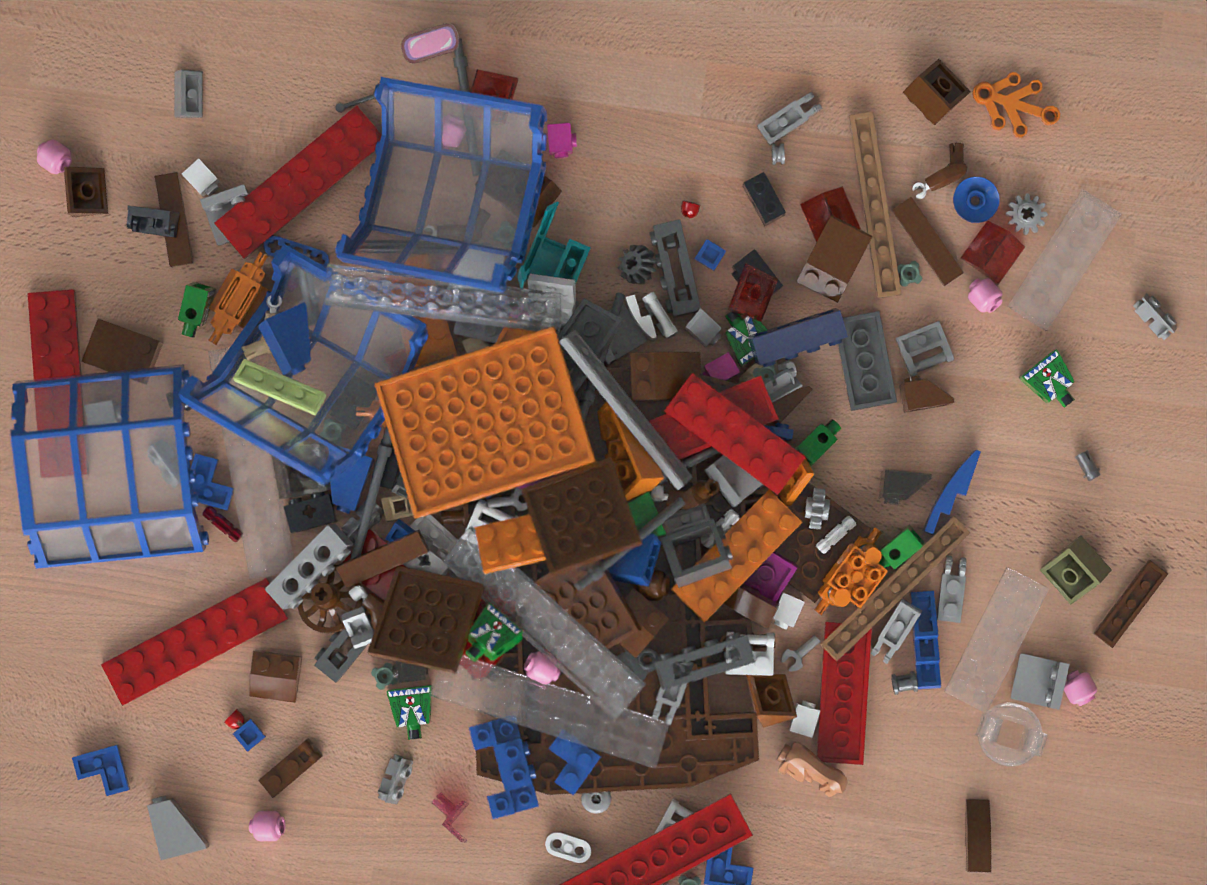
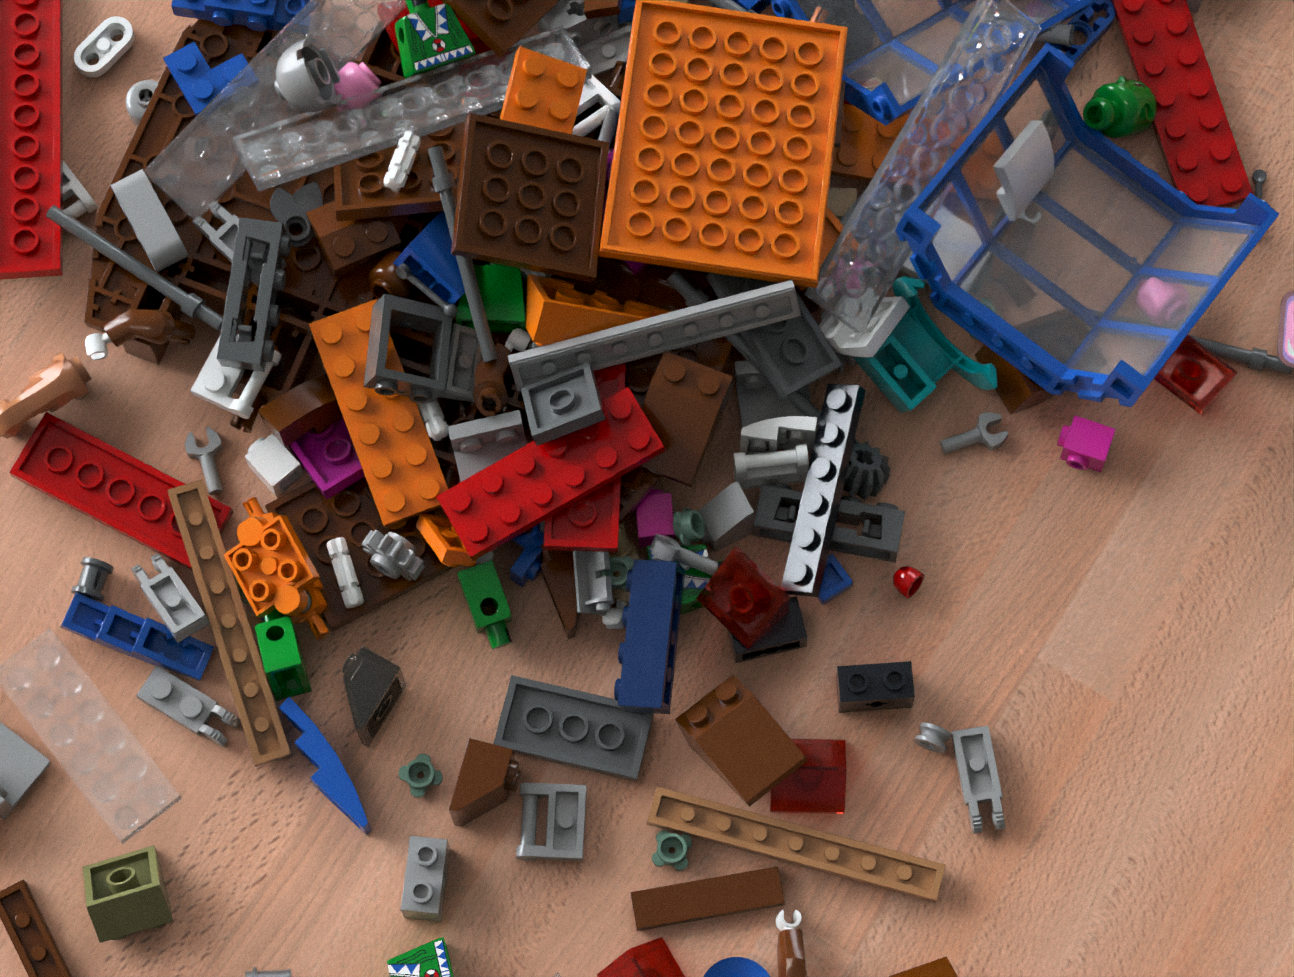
camera: 115 degrees right, 15 degrees down
dark orange slope [746,674,797,728] -> none
white brick [789,701,820,738] -> none
bright pink head [968,278,1003,313] -> none
none -> dark grey bar [46,205,223,331]
none -> reddish brown arm [85,309,196,361]
none -> light grey beam [110,169,189,273]
none -> light grey cylinder [275,38,342,112]
none -> white axle [384,131,421,192]
none -> dark grey hinge [396,263,458,318]
none -> sand green plate [399,754,443,798]
none -> light grey brick [400,836,451,922]
none -> dark grey plate [521,361,606,446]
none -> light grey bar [650,534,718,576]
none -> sand green plate [673,507,705,547]
none -> plate [780,384,866,597]
none -> light grey bar [940,412,1008,454]
none -> white slope [993,120,1054,221]
none -> green piece [1083,76,1157,138]

